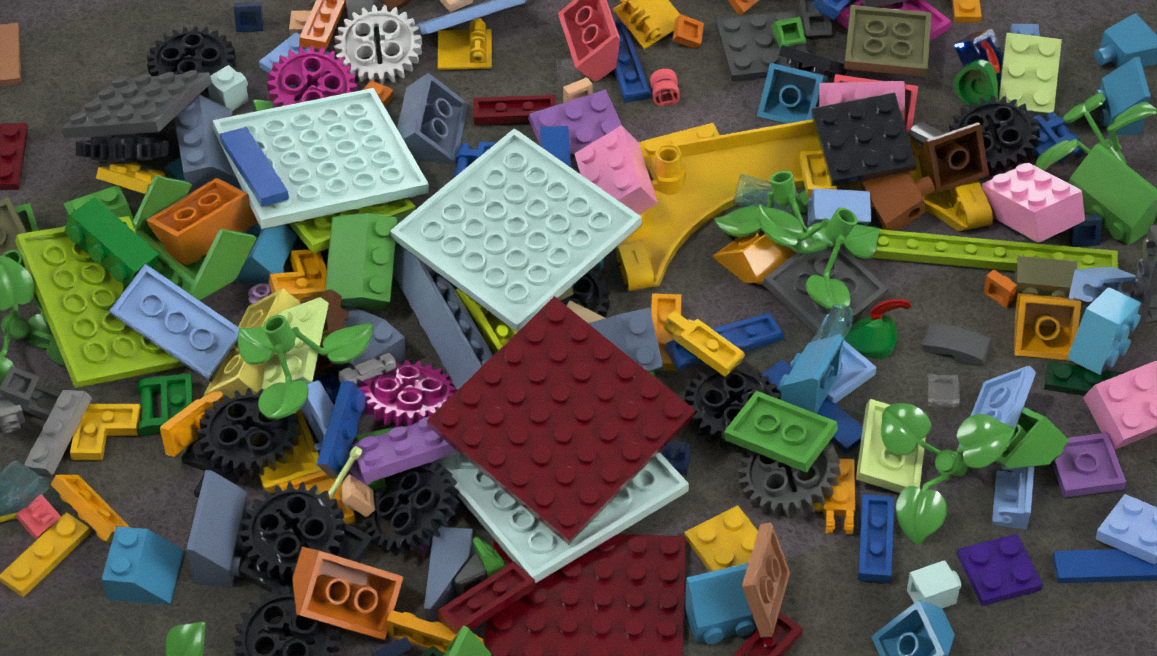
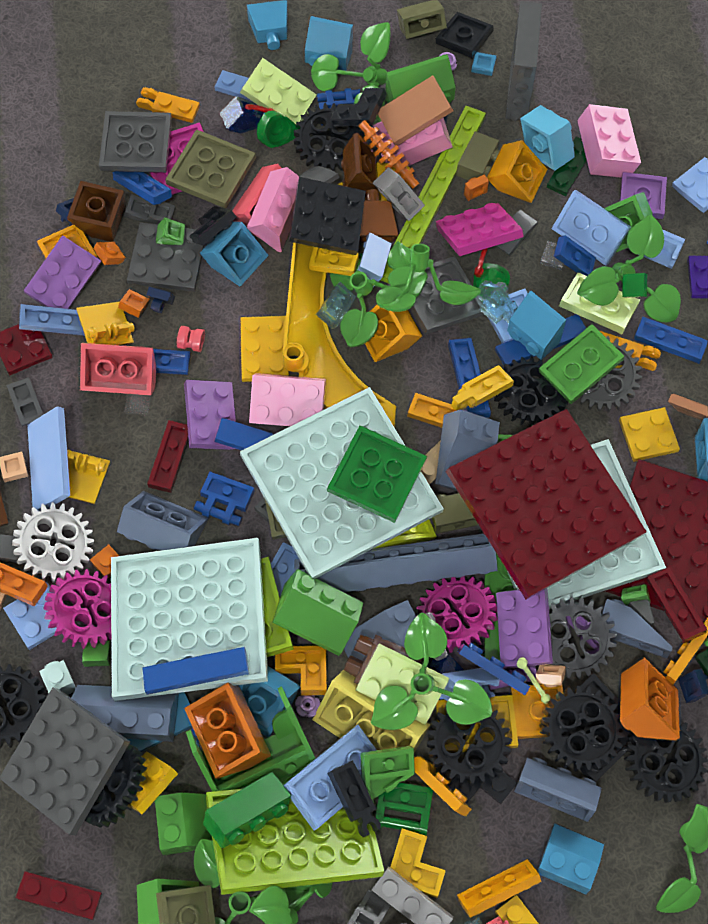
camera: 75 degrees left, 15 degrees up
light nougat plate [563,77,593,103] -> none
light blue hinge [1069,267,1136,302] -> none
none -> dark blue tile [146,287,175,313]
none -> green plate [327,425,427,523]
none -> black plate [327,760,381,837]
none -> black plate [330,88,387,126]
none -> orange piece [359,120,419,189]
none -> bright green wing [361,746,415,803]
none -> light grey brick [373,167,425,221]
none -> nougat tile [378,76,453,146]
none -> dark pink plate [436,203,523,256]
none -> blue plate [554,235,596,276]
none -> green tile [622,273,647,298]

